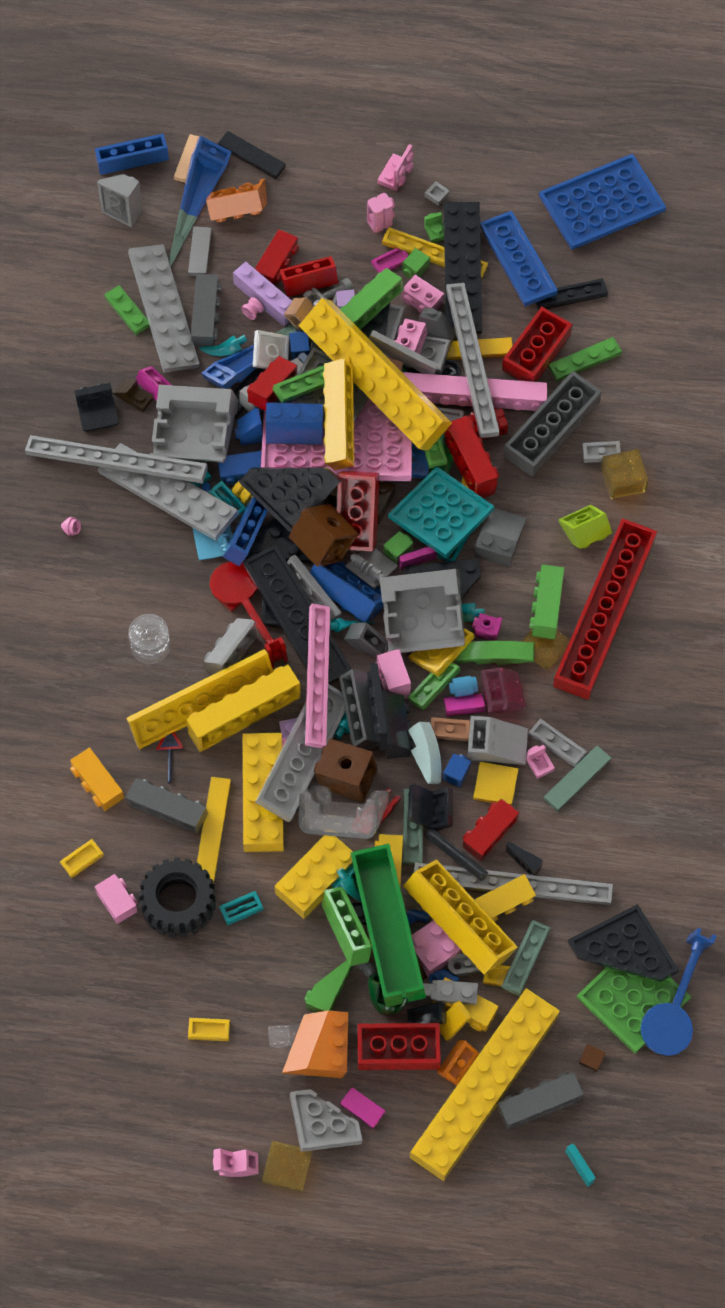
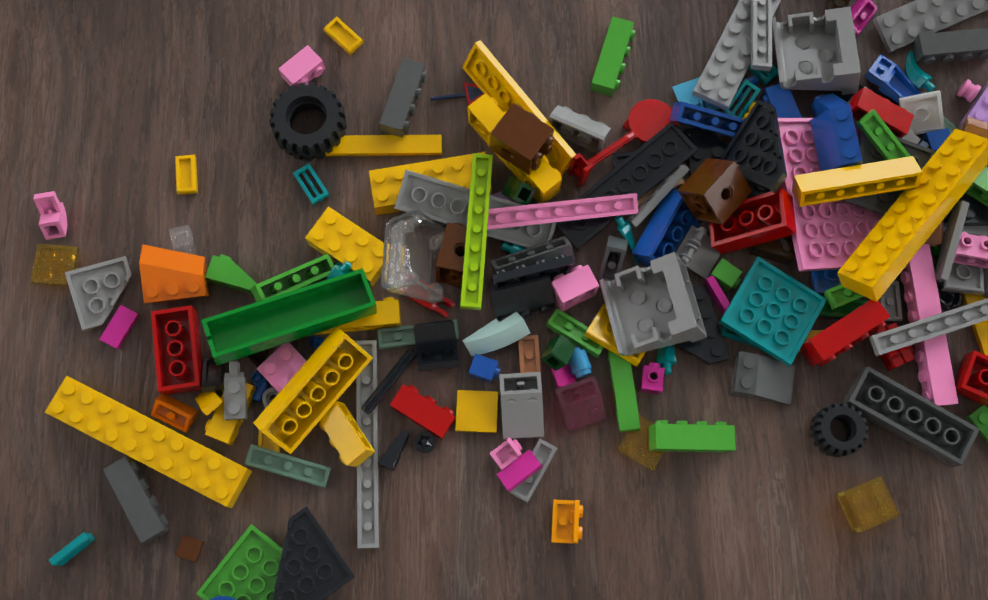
camera: 80 degrees right, 10 degrees up
light orange brick [70,747,124,811] -> none
clear wheel [128,614,171,664] -> none
sand green tile [544,746,611,812] -> none
red brick [553,518,657,700] -> none
lime slope [558,505,612,549] -> none
light grey plate [582,441,621,463] -> none
none -> black tile [414,432,435,453]
none -> lime plate [460,153,493,310]
none -> reddish brown brick [490,103,555,175]
none -> dark pink tile [497,449,543,492]
none -> dark green brick [502,176,537,205]
none -> dark green brick [541,334,576,371]
none -> light orange bracket [551,499,583,544]
none -> bright green brick [590,16,636,97]
none -> black tyre [810,403,869,457]

